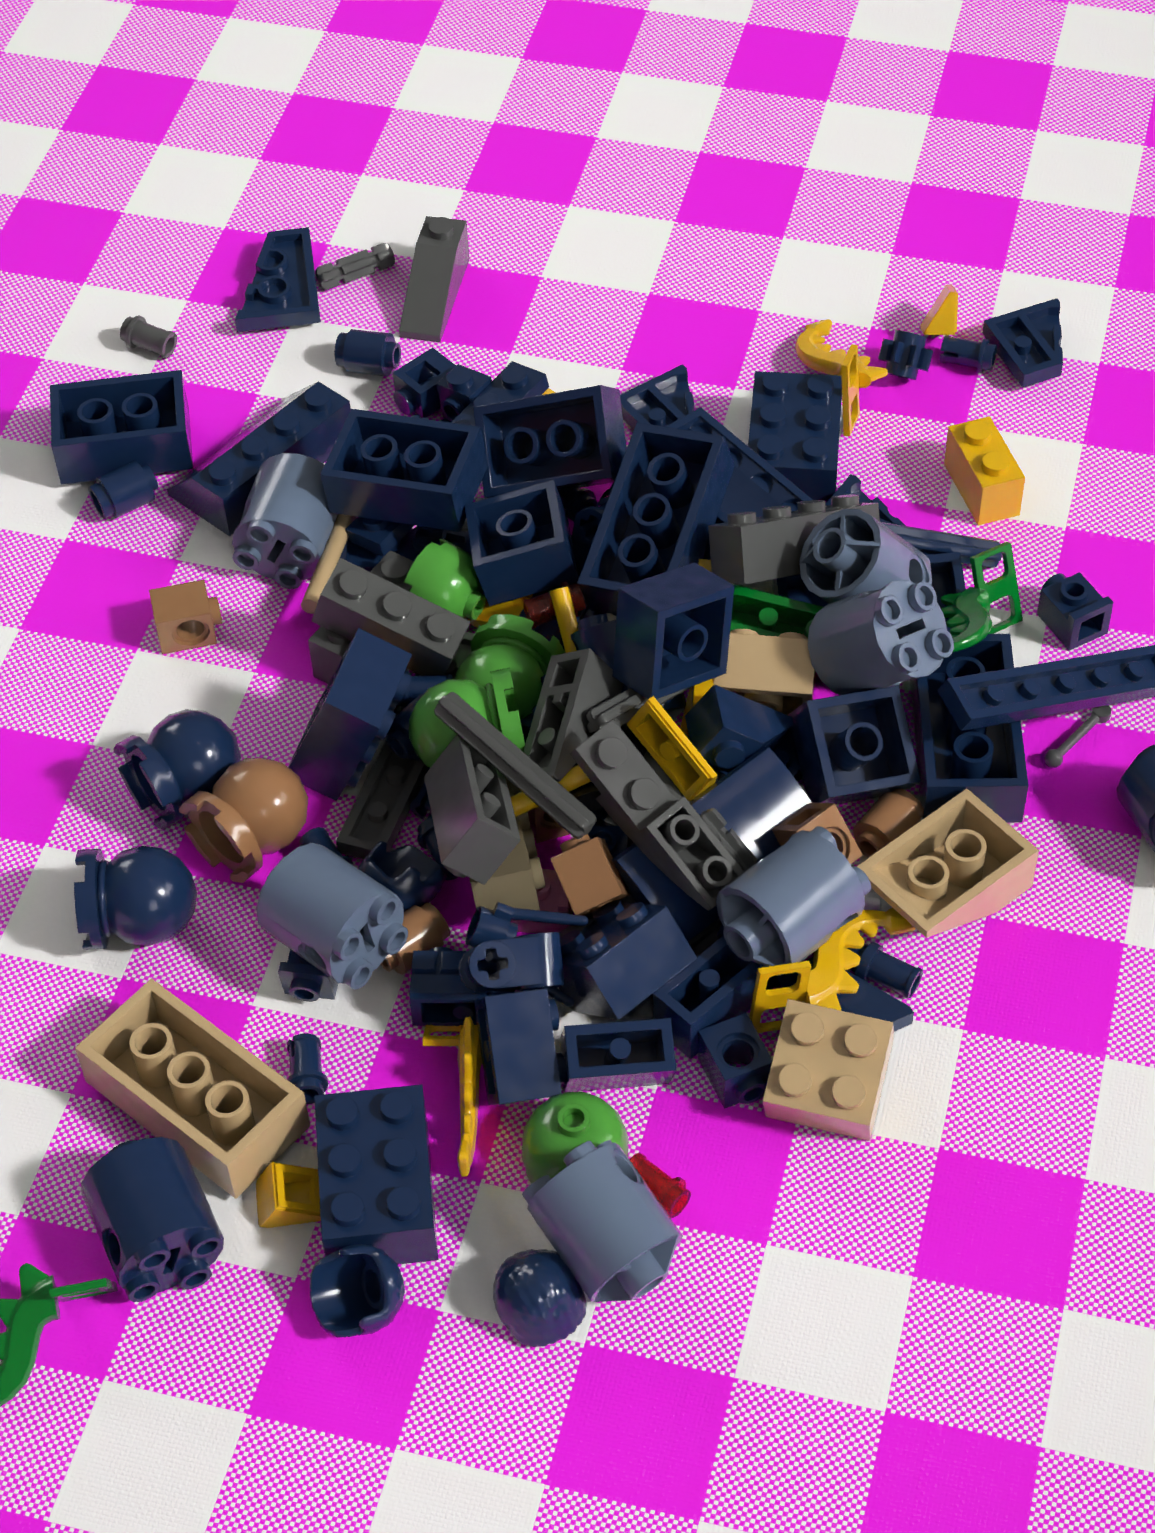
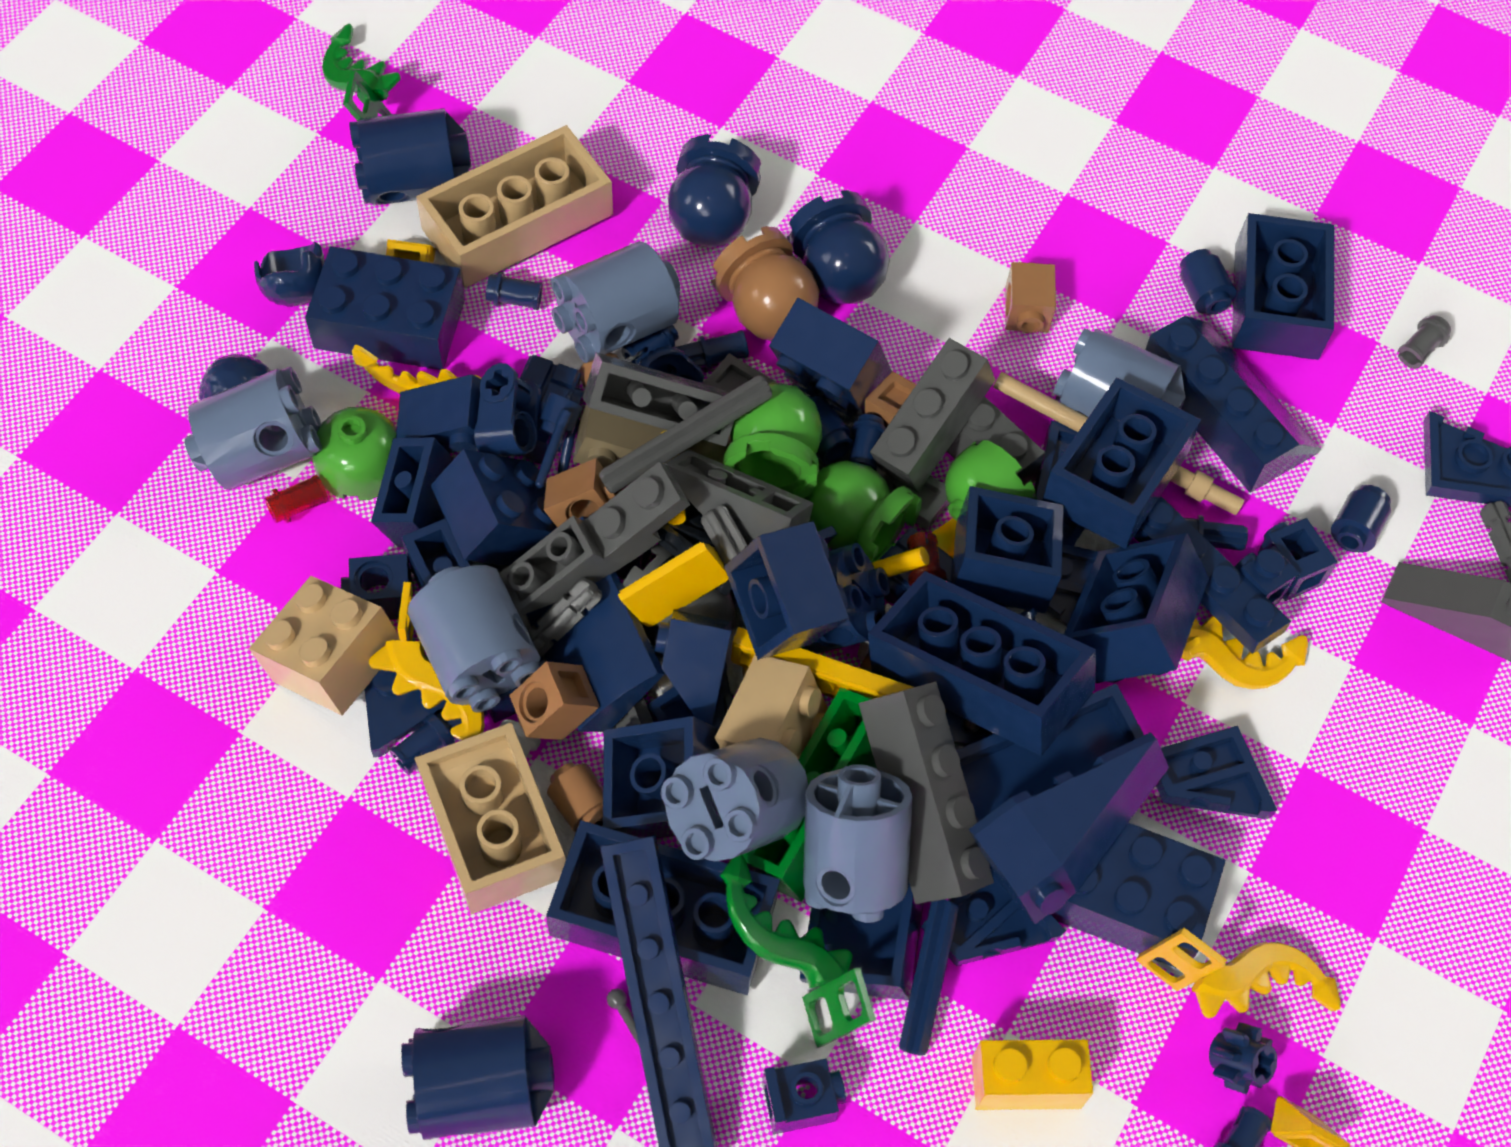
camera: 100 degrees right, 10 degrees up
none -> dark blue wedge [969,733,1169,924]

